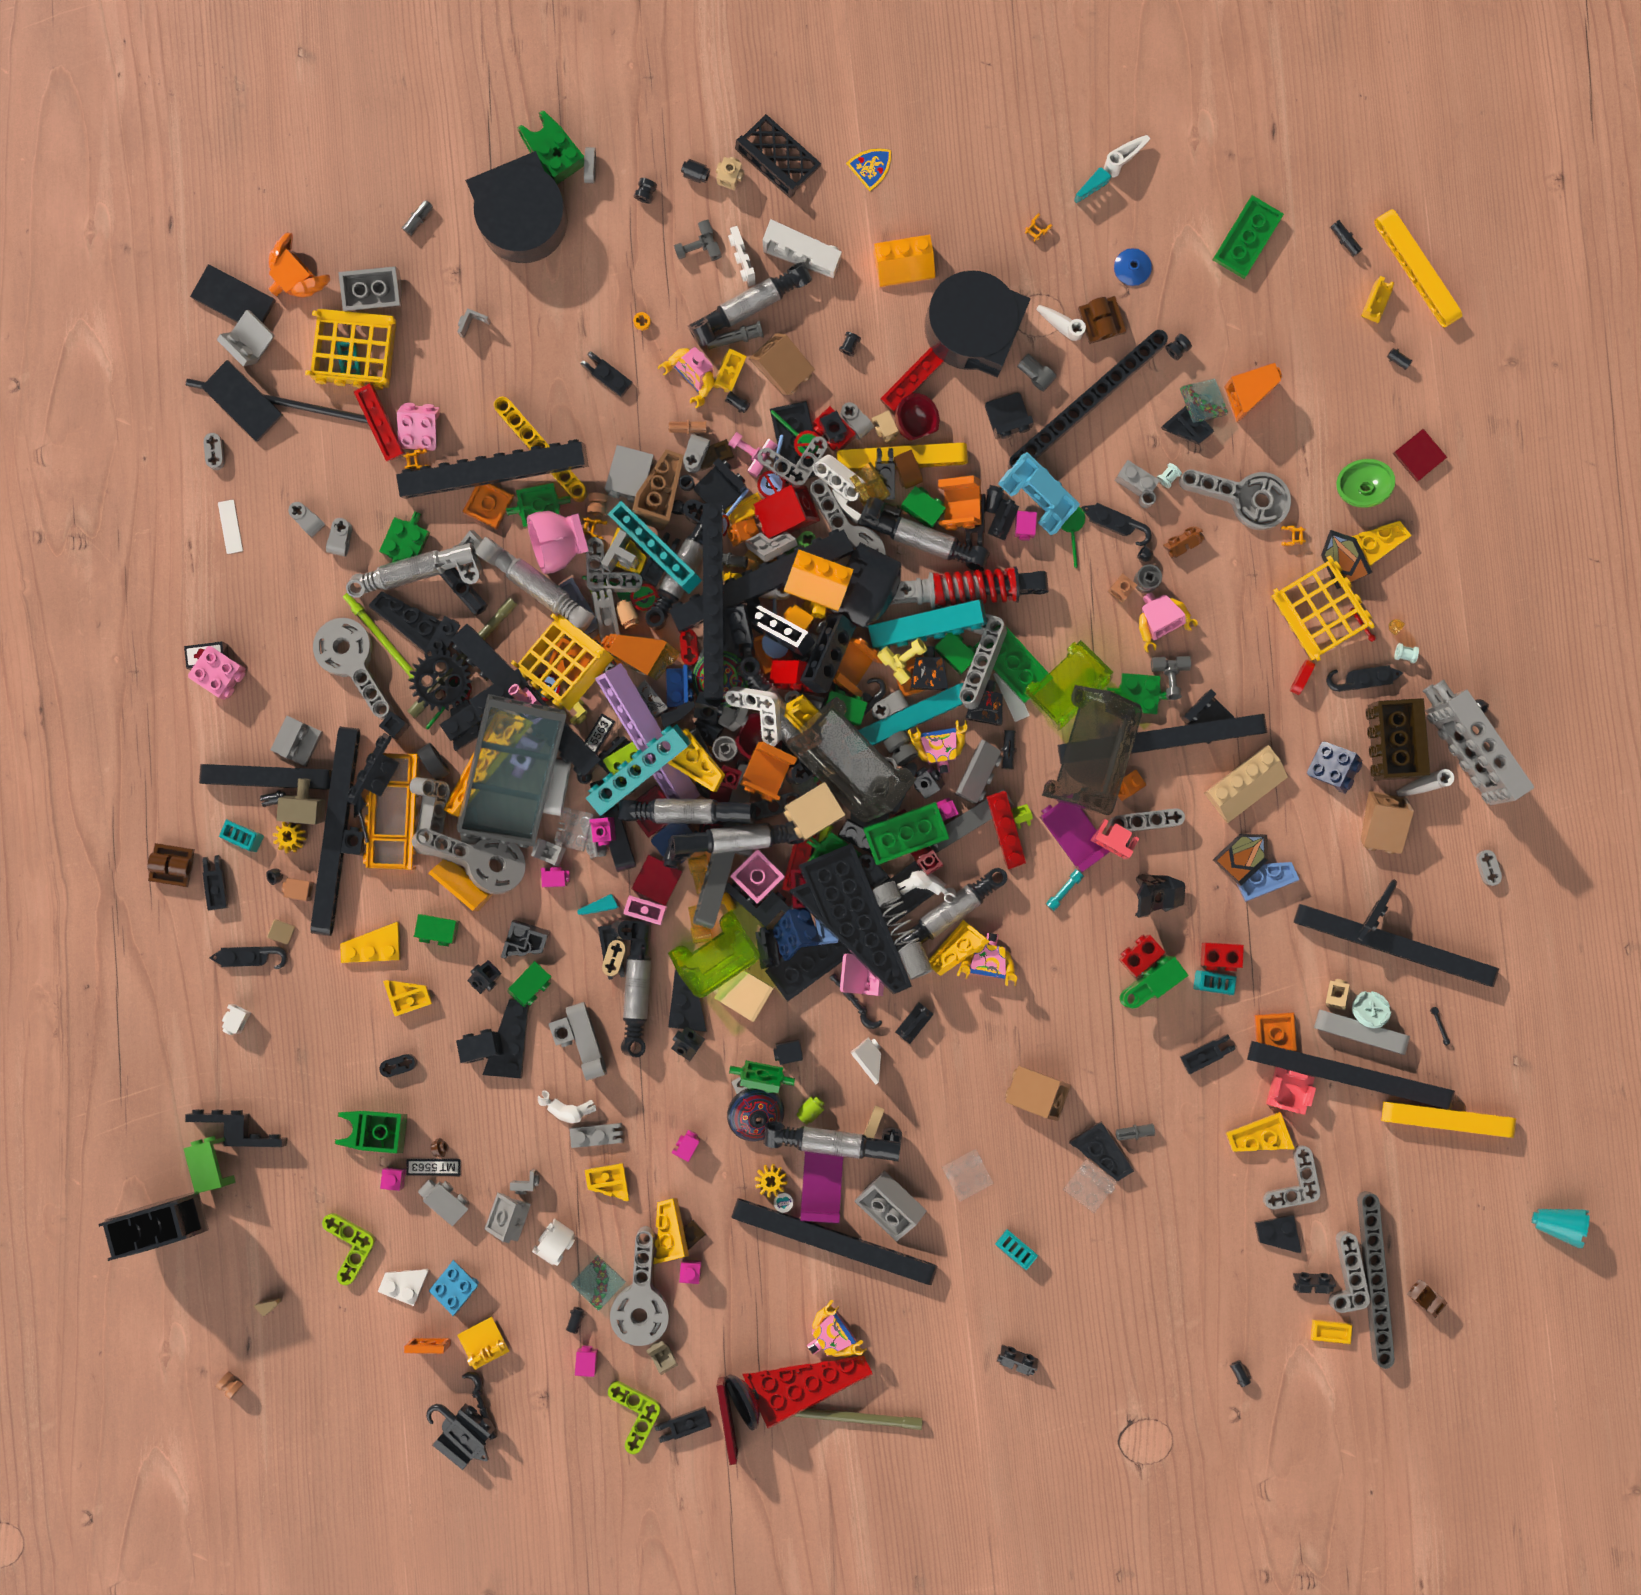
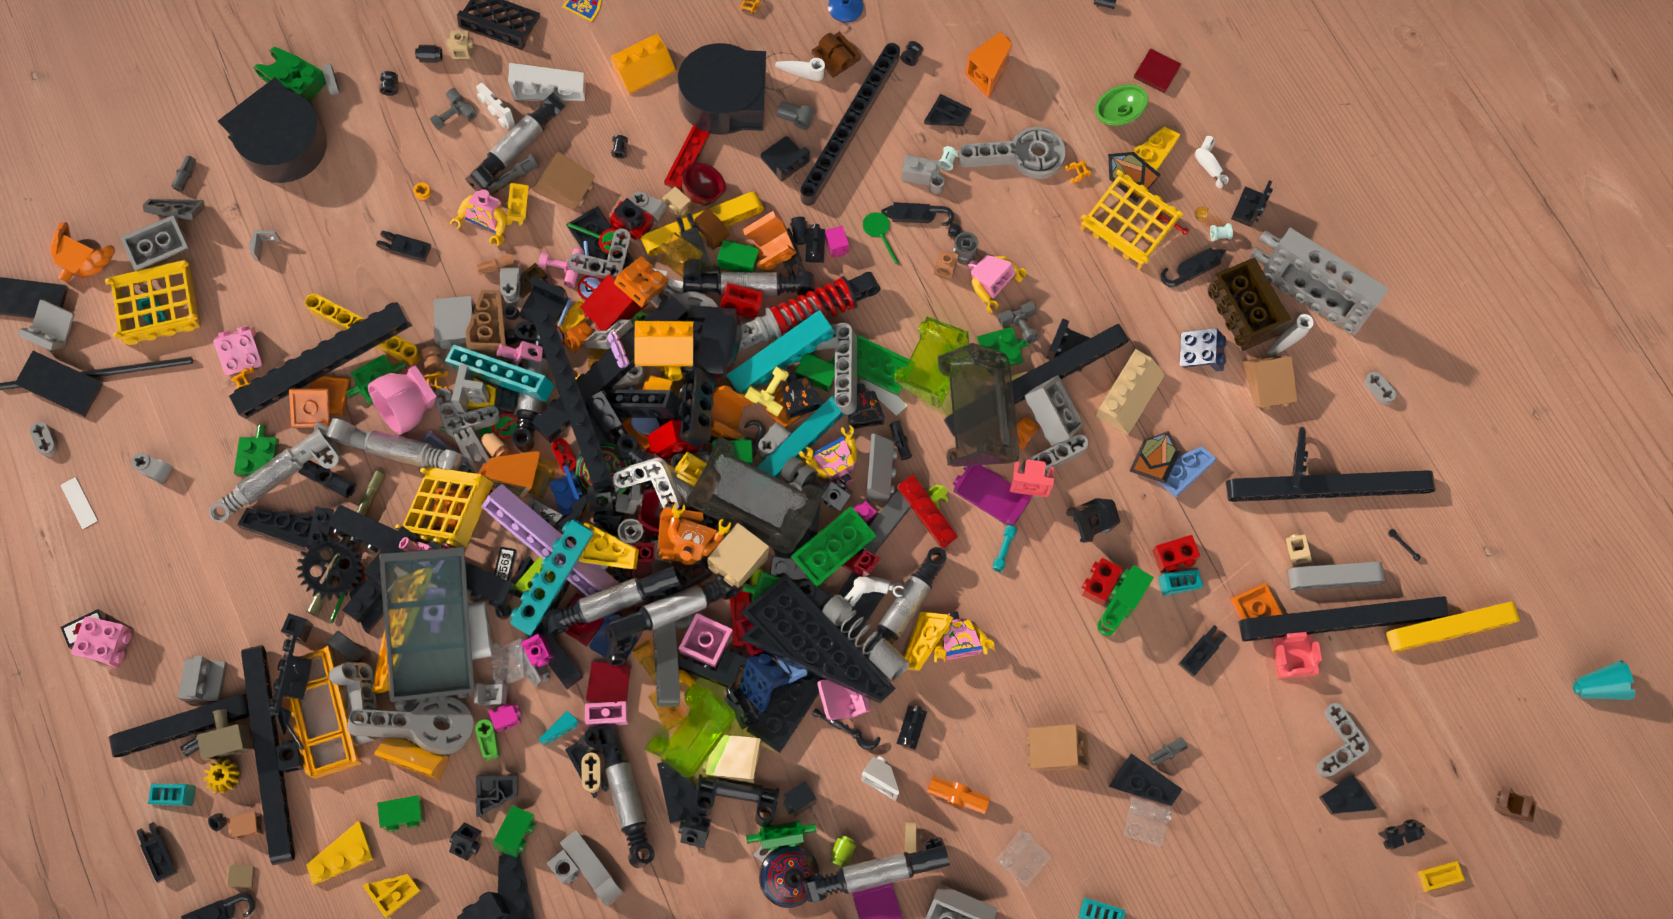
camera: 20 degrees left, 15 degrees down
reddish brown plate [147,843,195,887] -> none
light grey beam [313,618,394,720] -> none
light grey piece [326,518,352,557] -> none
lime bar [343,593,414,678] -> none
red plate [353,383,405,462] -> none
light yellow bracket [569,699,588,725] -> none
dark grey axle [723,552,748,569] -> none
black pin [725,391,750,413] -> none
white beam [813,455,867,501] -> none
medium azure bracket [998,452,1080,535] -> none
dark orange hinge [1163,526,1205,558] -> none
clear light blue tile [1180,379,1228,423] -> none
yellow wing [1226,1112,1295,1152] -> none
red beam [1290,659,1315,696] -> none
light grey beam [1329,1231,1370,1313] -> none
light aqua tile [1352,991,1391,1028] -> none
dark grey beam [1357,1191,1395,1369] -> none
none -> dark grey wing [142,199,205,220]
none -> orange tile [289,388,331,427]
none -> bright green piece [475,719,500,760]
none -> bright pink bracket [497,341,543,366]
none -> lavender axle [607,332,629,368]
none -> orange piece [614,256,669,307]
none -> orange torso [668,502,731,561]
none -> black piece [694,774,780,827]
none -> red brick [720,282,763,320]
none -> orange piece [927,776,990,815]
none -> light grey slope [1025,375,1084,446]
none -> white arm [1195,136,1229,188]
none -> black bracket [1231,180,1273,227]

